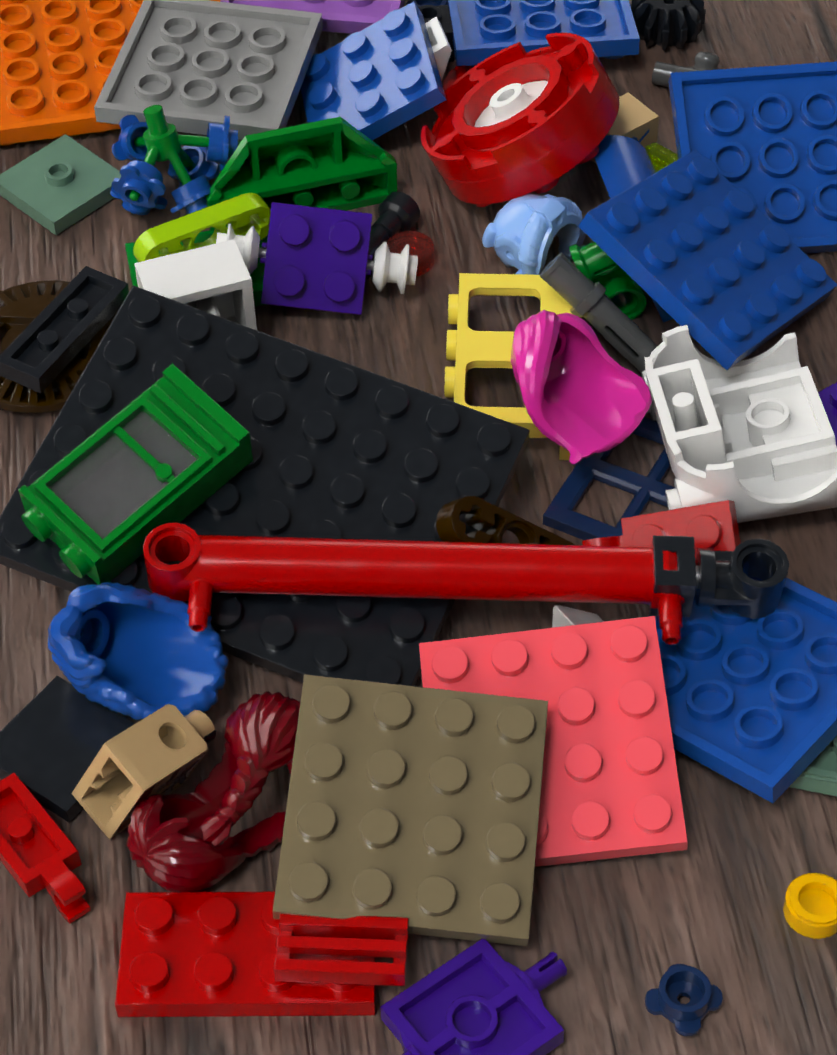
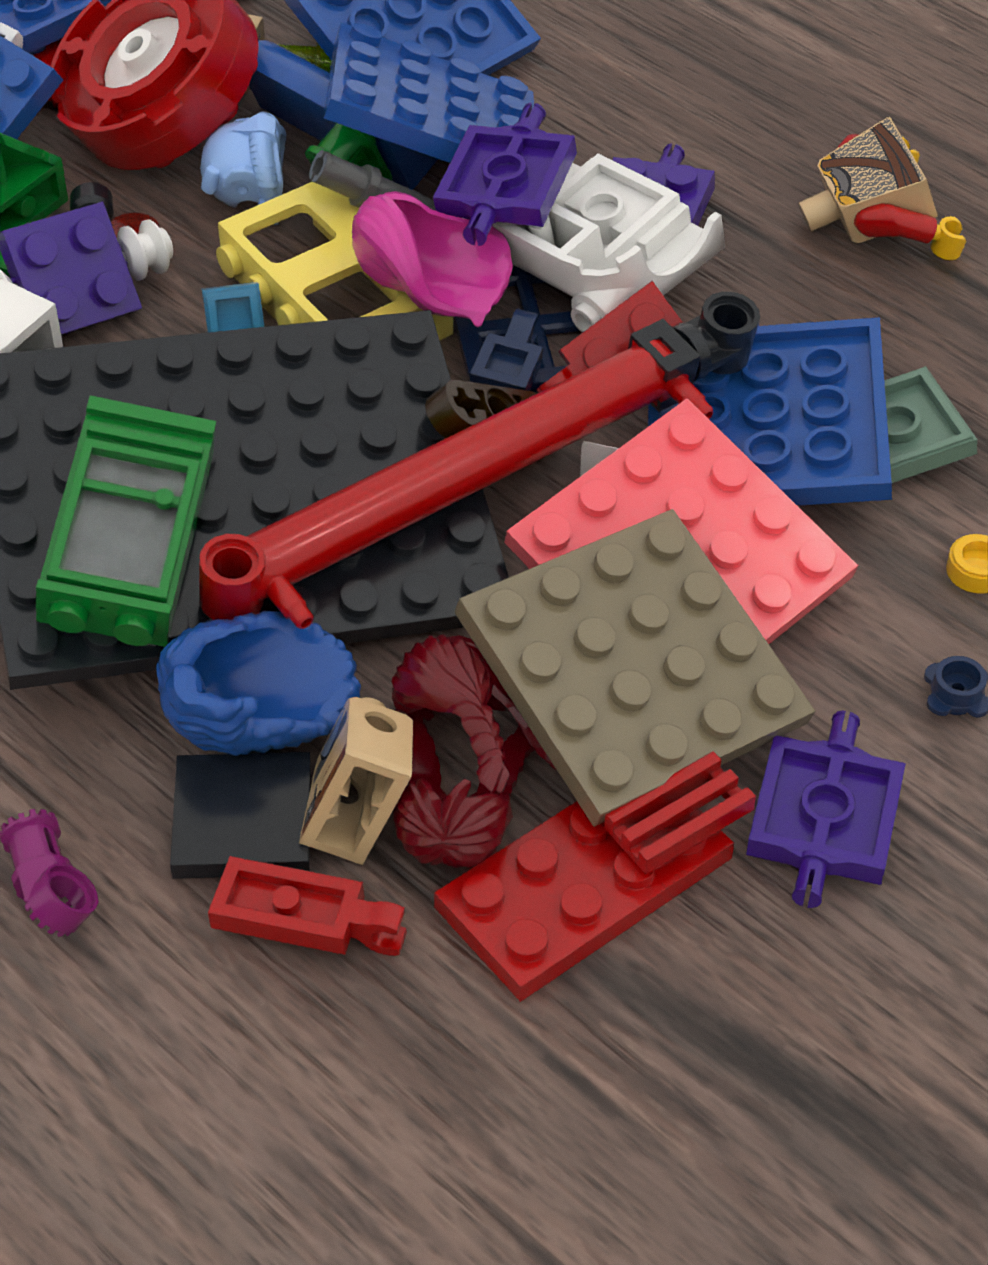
camera: 40 degrees left, 0 degrees up
none -> dark azure tile [201,282,265,333]
none -> dark purple plate [433,103,577,246]
none -> dark blue plate [470,308,543,391]

